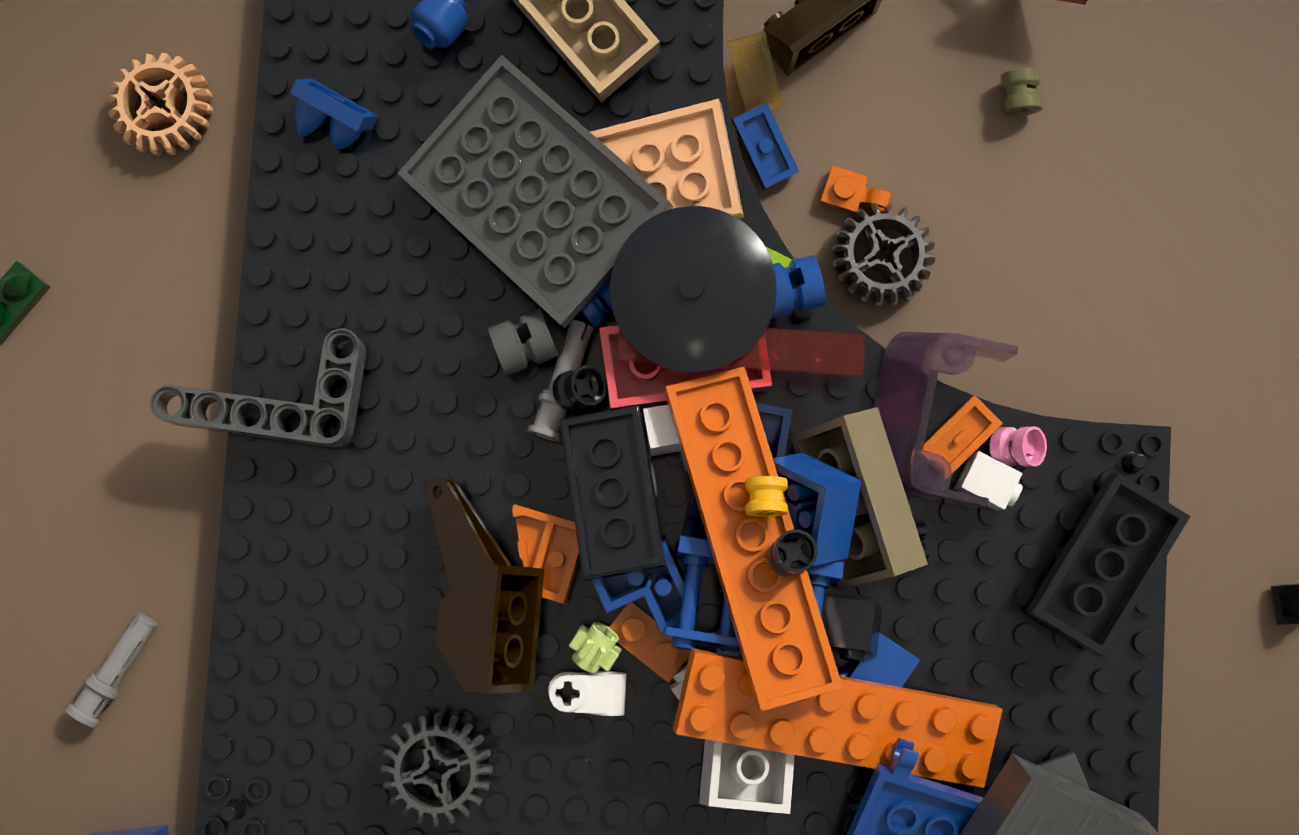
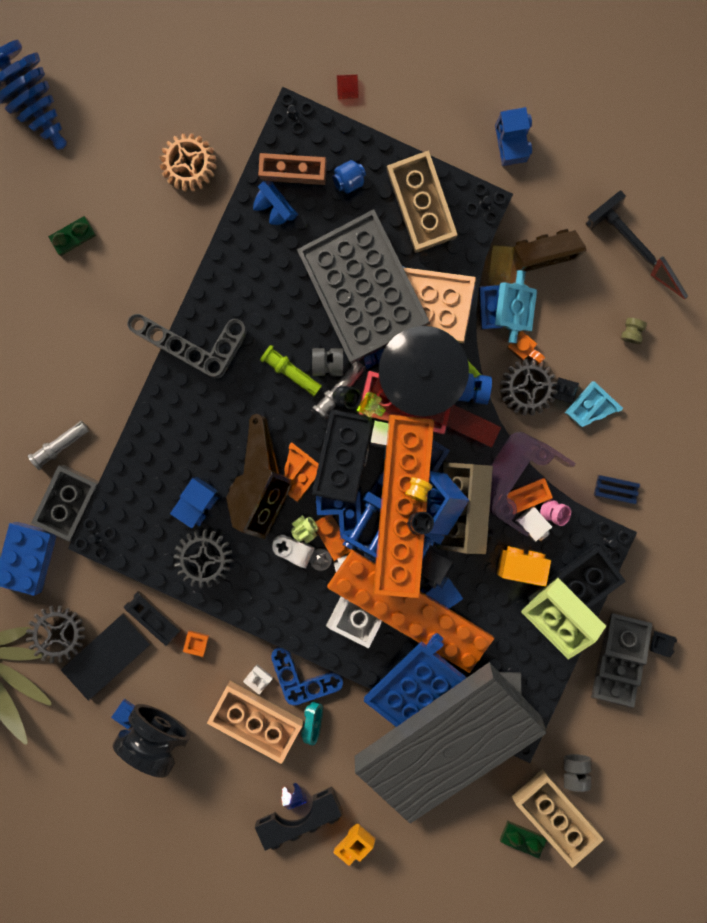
camera: 20 degrees right, 5 degrees up
none -> dark grey brick [31,465,99,542]
none -> blue brick [170,477,219,528]
none -> nougat brick [258,153,327,185]
none -> lime pin [260,345,322,396]
none -> flat silver tile [310,548,332,571]
none -> clear neon green tile [357,392,386,418]
none -> medium azure plate [495,270,537,344]
none -> light orange brick [497,546,551,587]
none -> yellowish green slope [521,578,606,660]
none -> black tile [552,377,579,404]
none -> medium azure wing [565,381,623,427]
none -> dark grey slope [591,613,652,708]
none -> dark blue tile [594,475,640,504]

